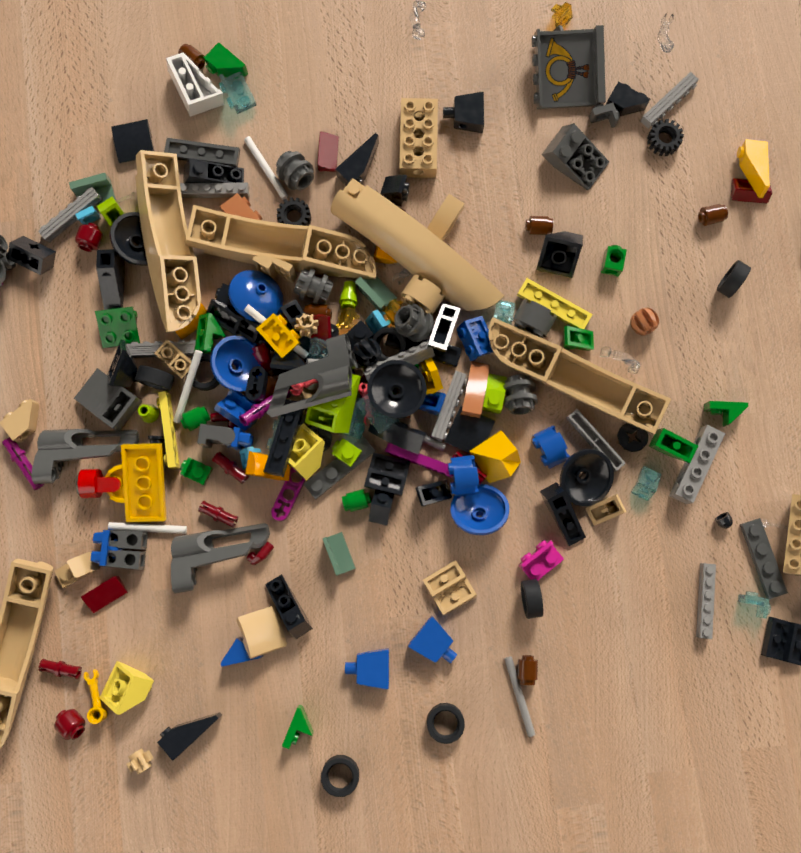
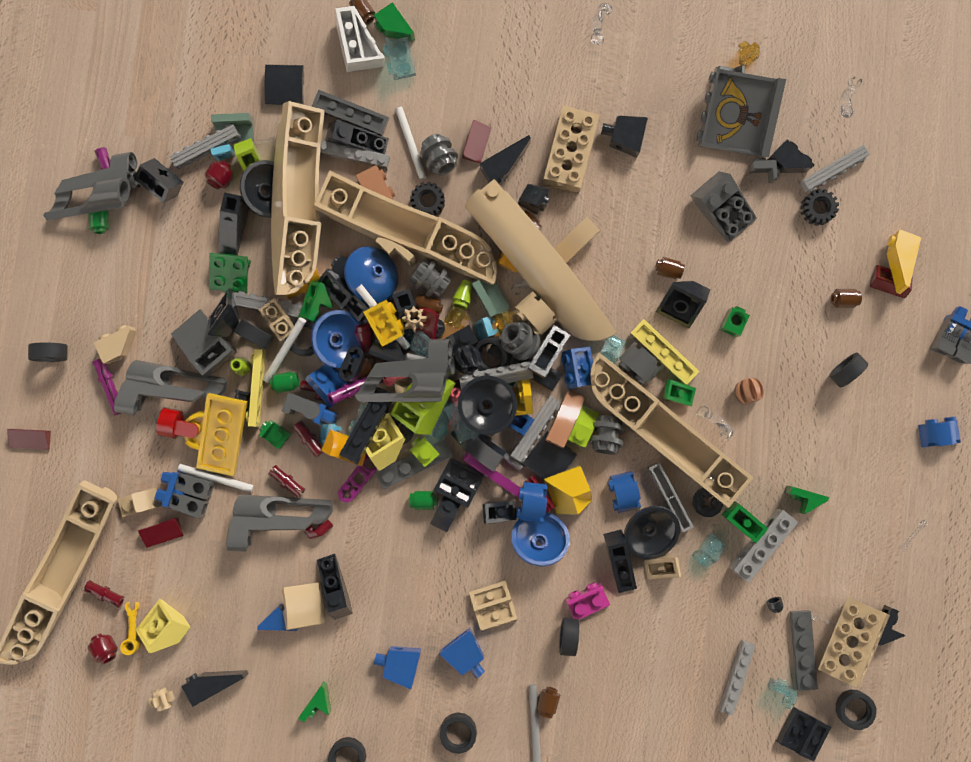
camera: 10 degrees right, 5 degrees up
sand green panel [322,532,356,576] -> none

